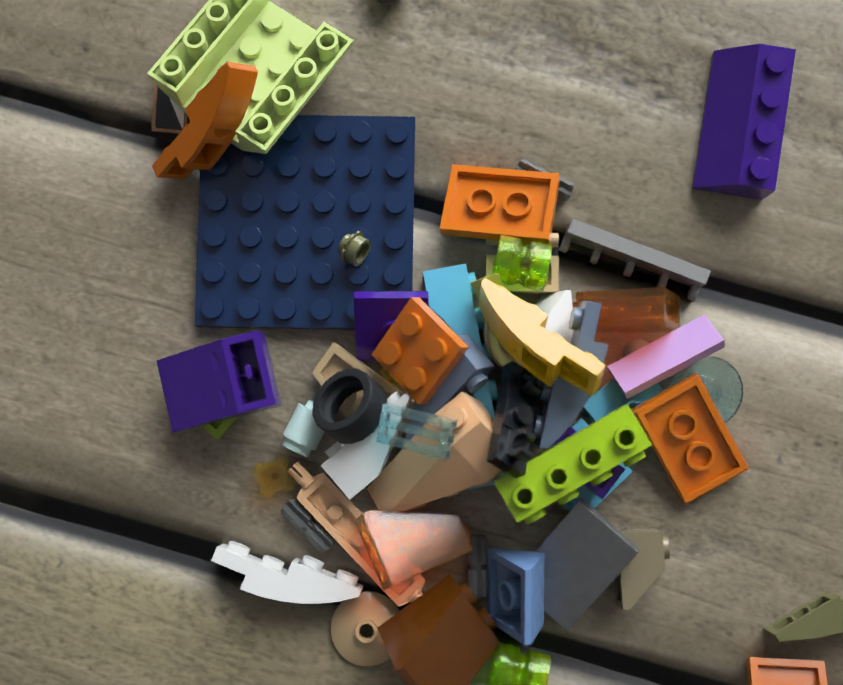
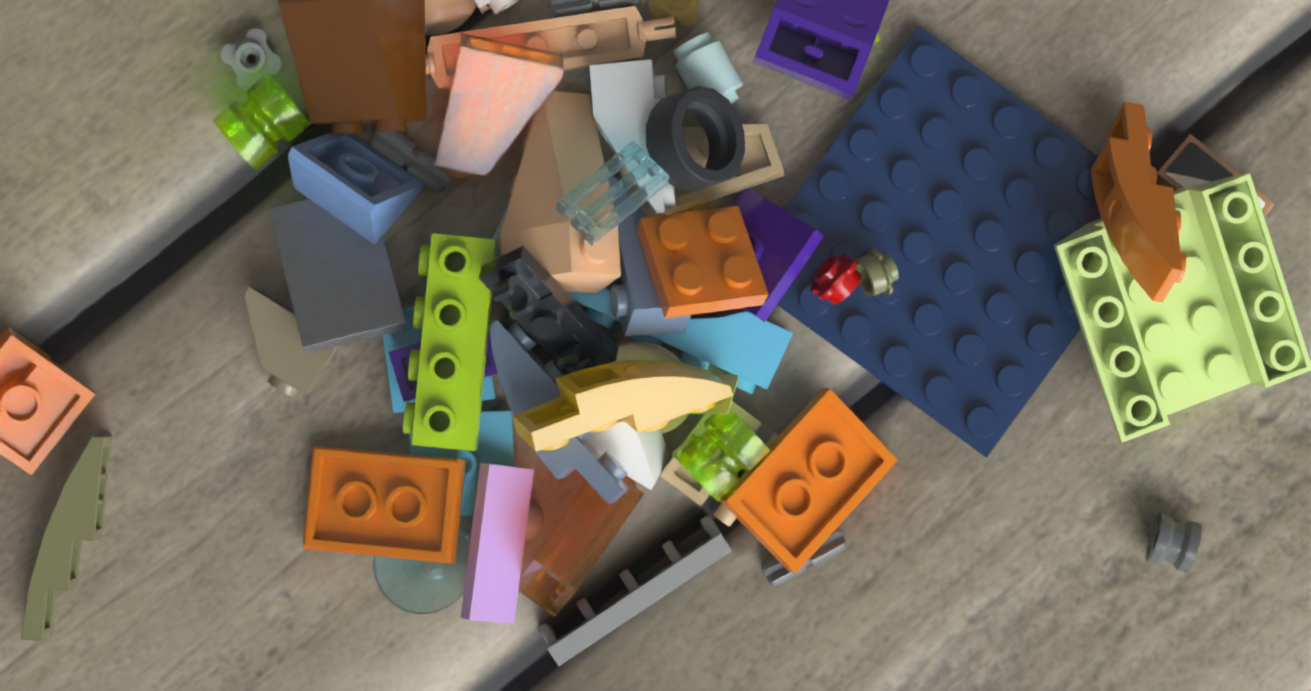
camera: 120 degrees right, 5 degrees up
none -> red plate [810,253,861,304]

